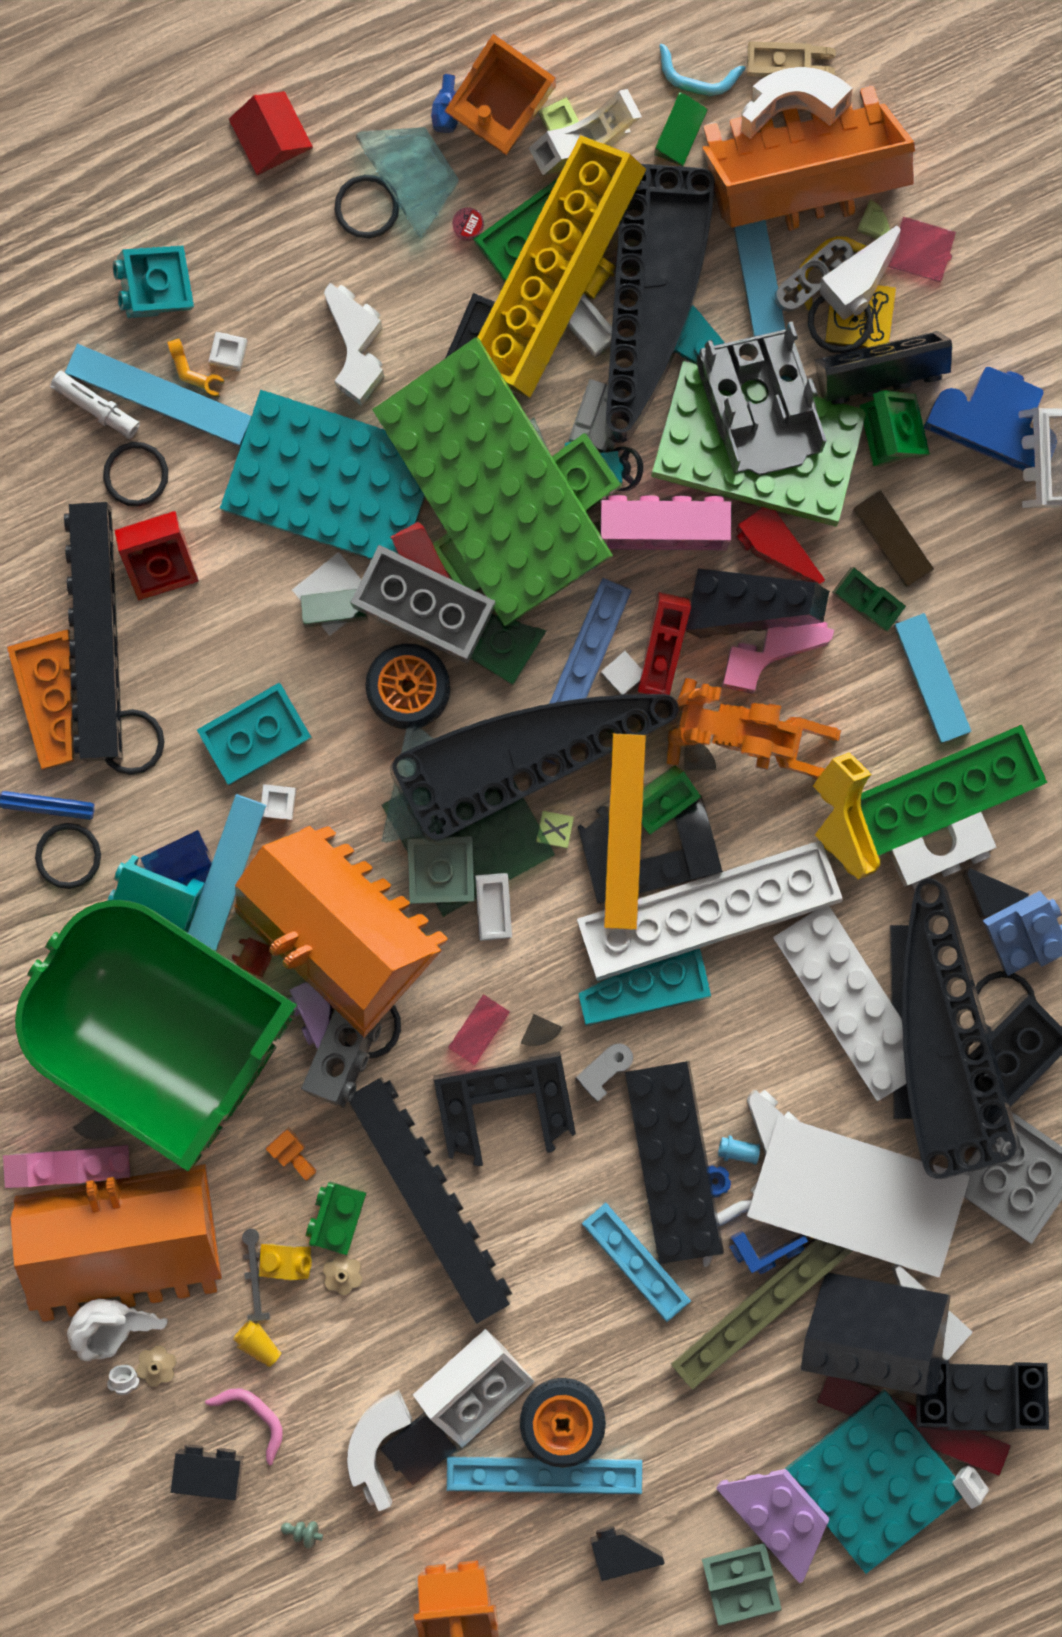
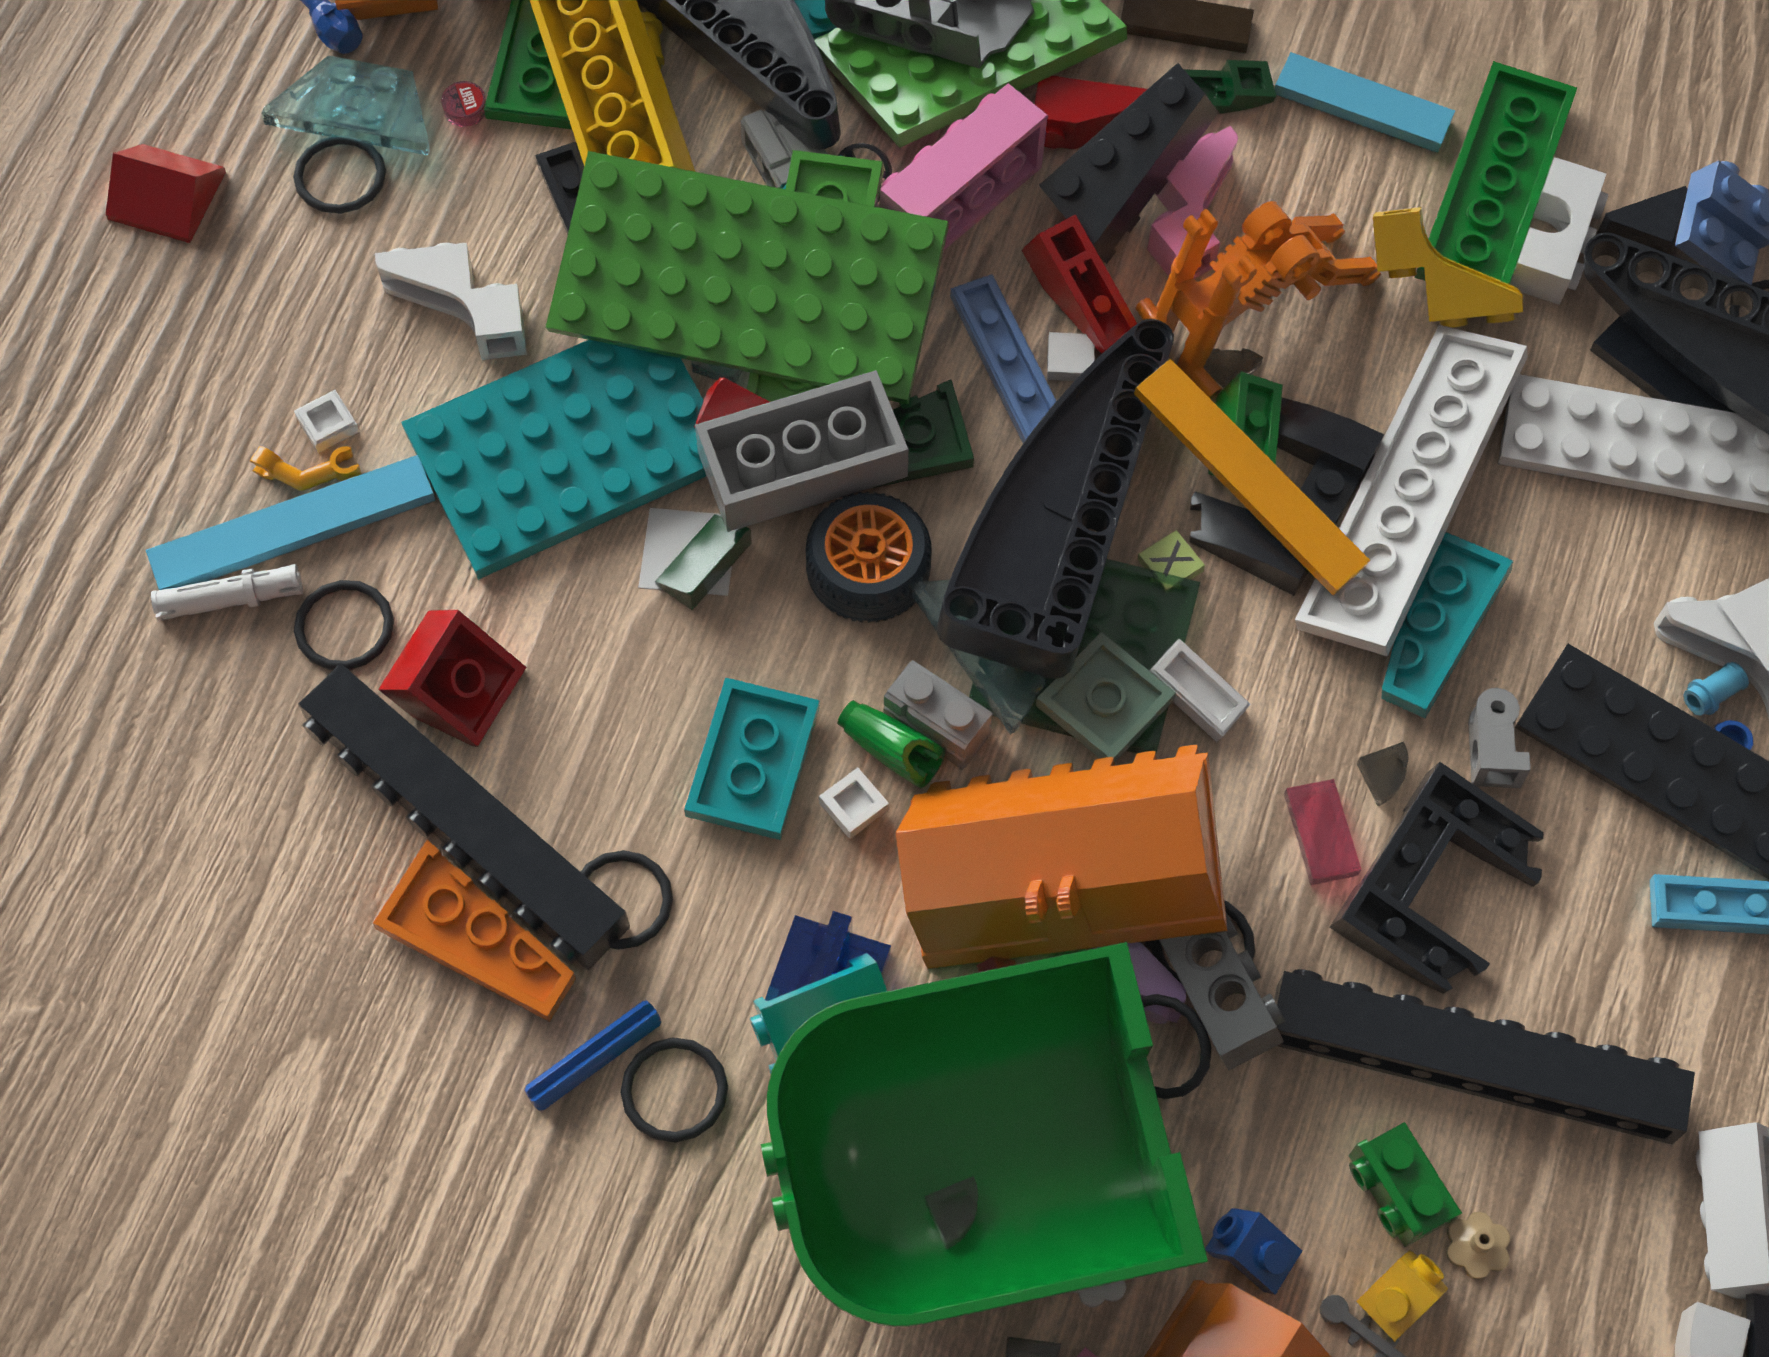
camera: 50 degrees left, 20 degrees down
teal plate [113,245,194,318] -> none
medium azure tile [188,794,267,951] -> none
orange piece [266,1127,317,1181] -> none
white tile [567,294,612,358] -> none
none -> green piece [837,700,945,789]
none -> light grey brick [883,660,993,770]
none -> clear smoke tile [925,1176,978,1249]
none -> black piece [1141,994,1212,1099]
none -> blue bracket [1205,1208,1303,1295]

